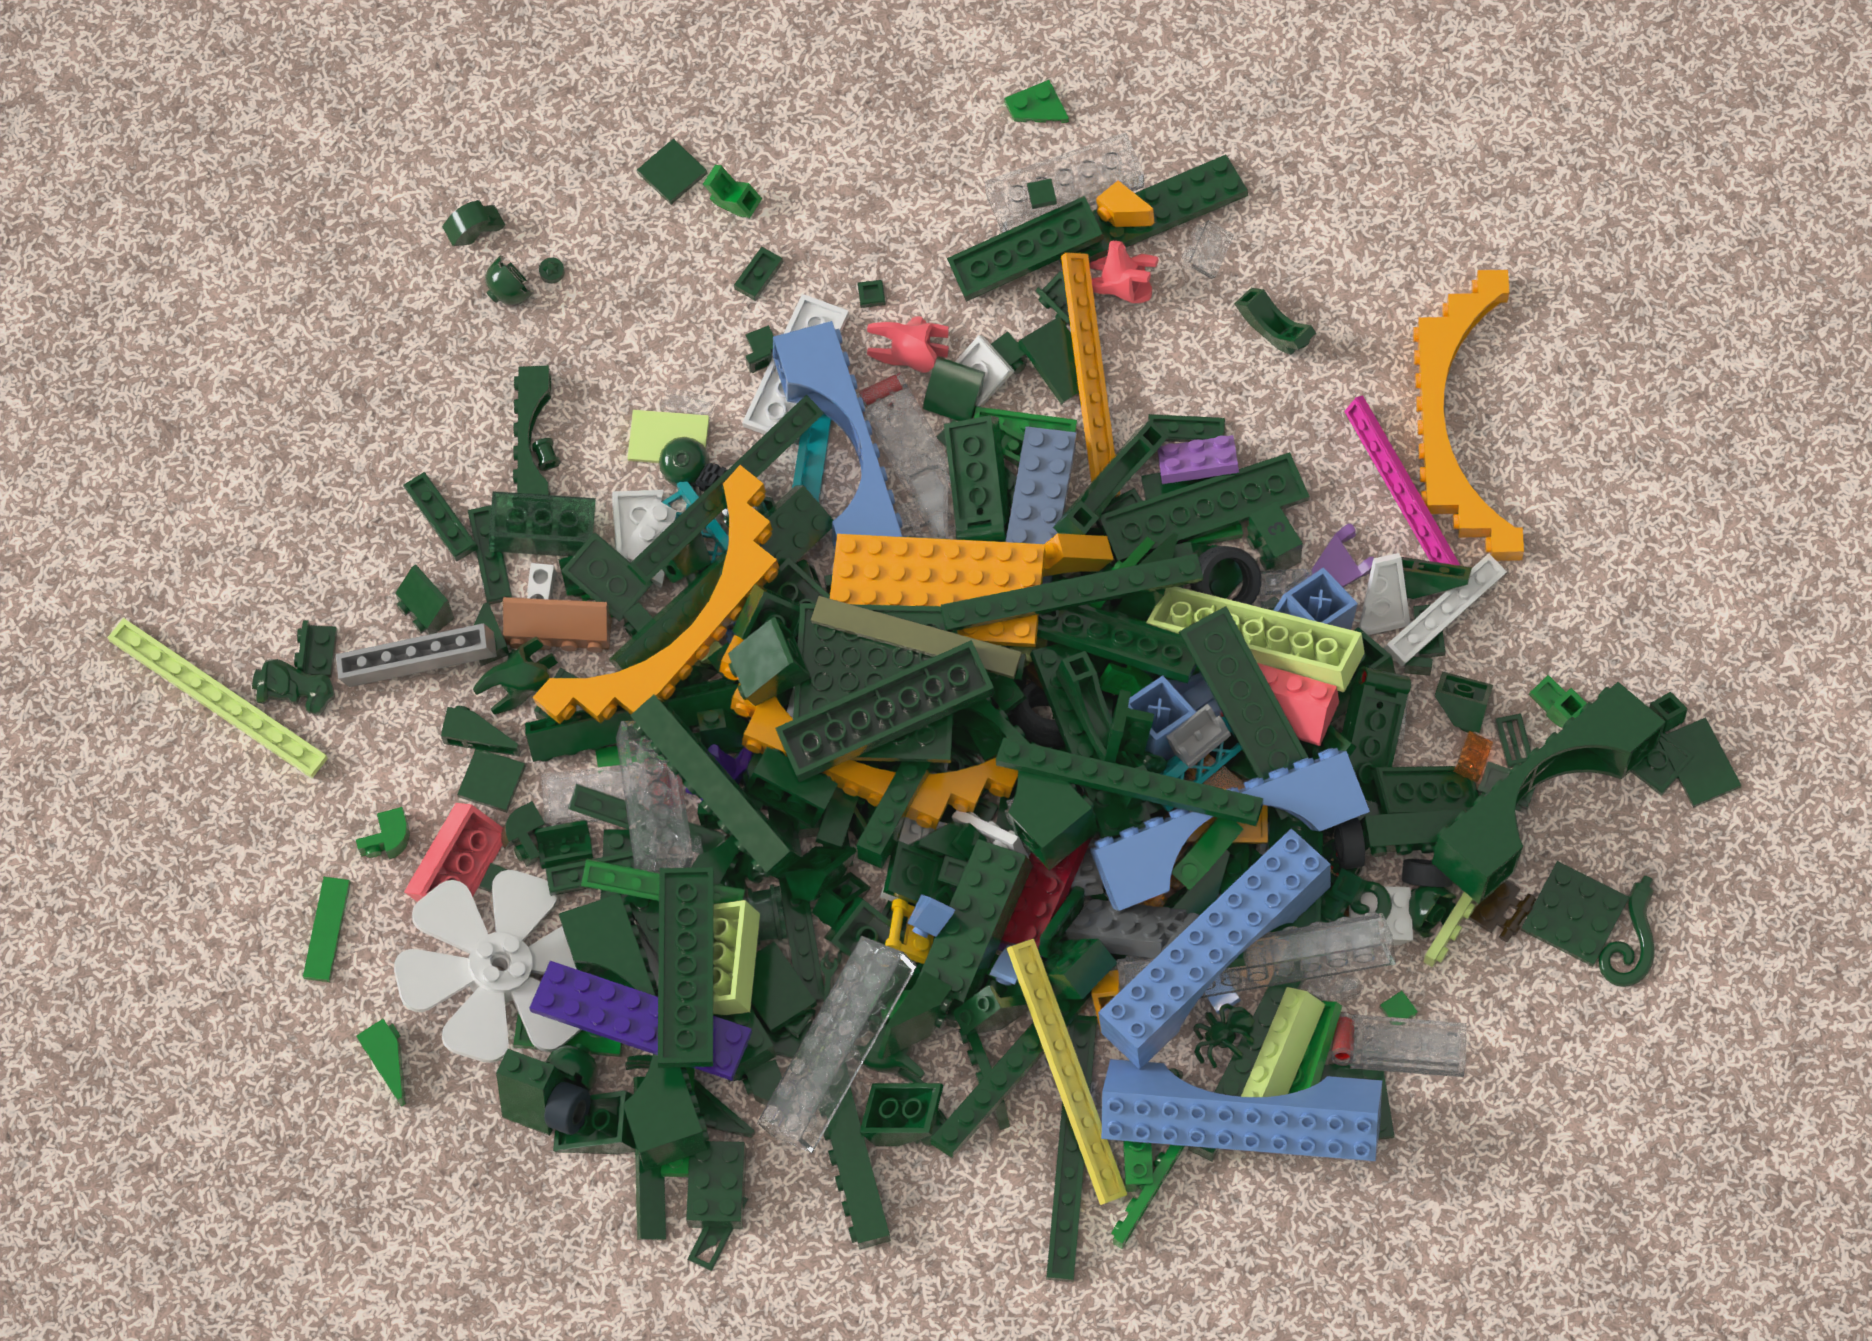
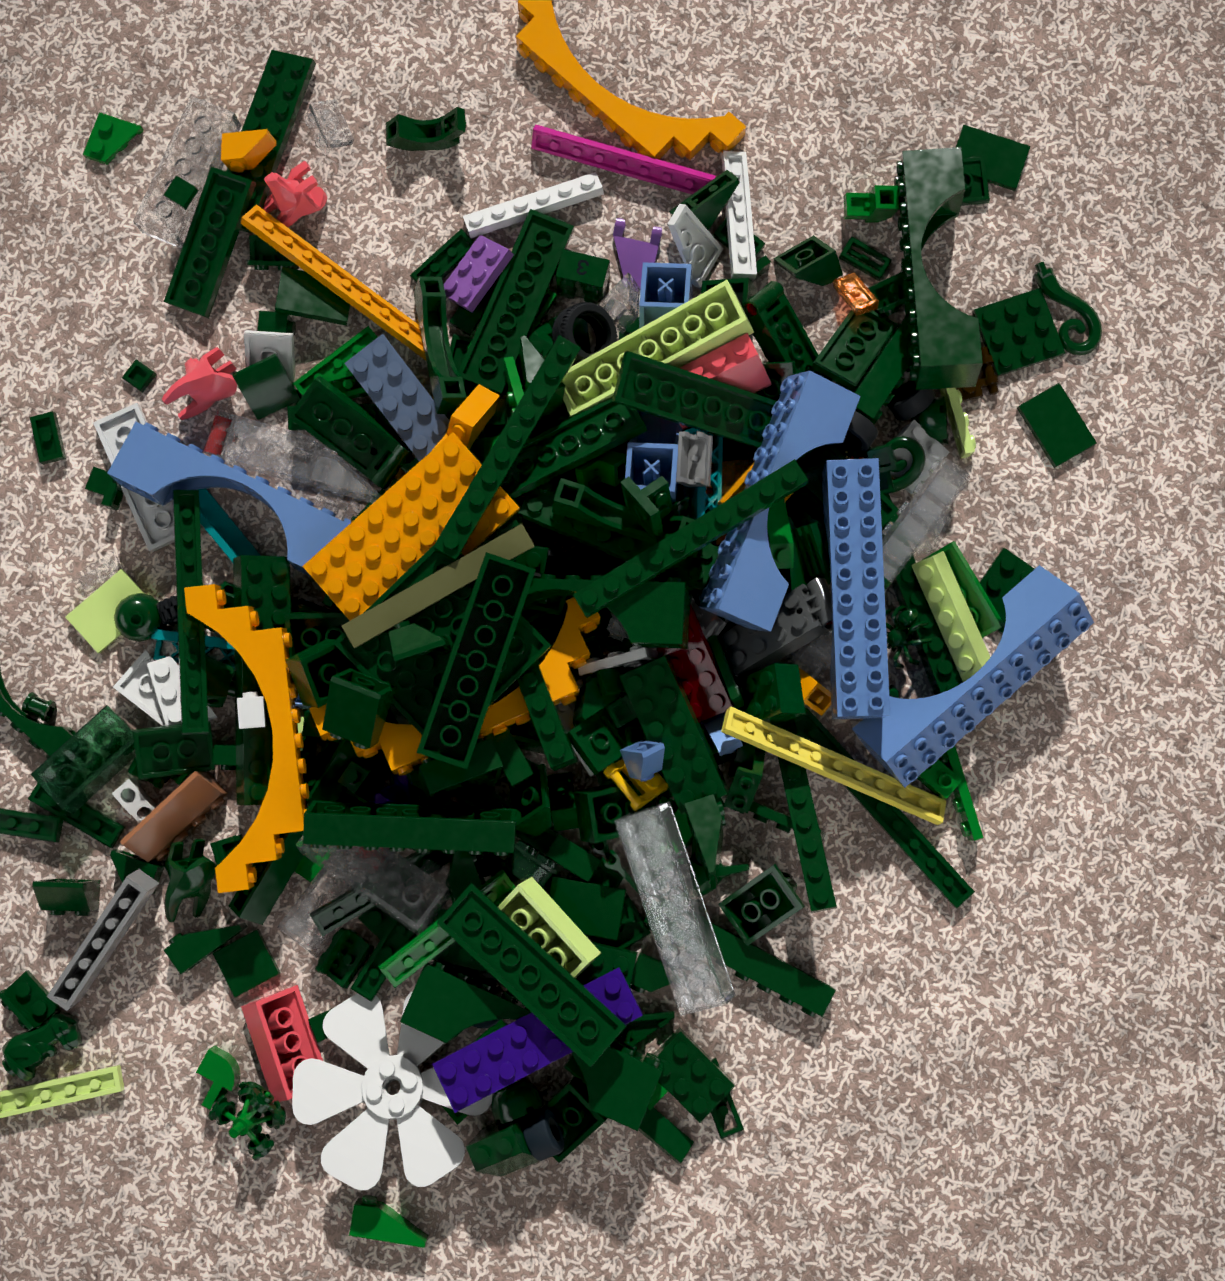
camera: 50 degrees left, 15 degrees up
green tile [303,876,351,983] -> none
dark green brick [501,801,545,867] -> none
clear hinge [1331,1012,1467,1077] -> none
green tile [1380,990,1418,1029] -> none
dark green plate [1649,692,1688,733] -> none
none -> dark green plant [208,1082,286,1160]
none -> white brick [237,692,266,729]
none -> dark green slope [389,621,451,662]
none -> white plate [463,172,604,239]
none -> dark green tile [546,834,601,882]
none -> dark green tile [794,523,830,577]
none -> dark green tile [1017,383,1097,468]

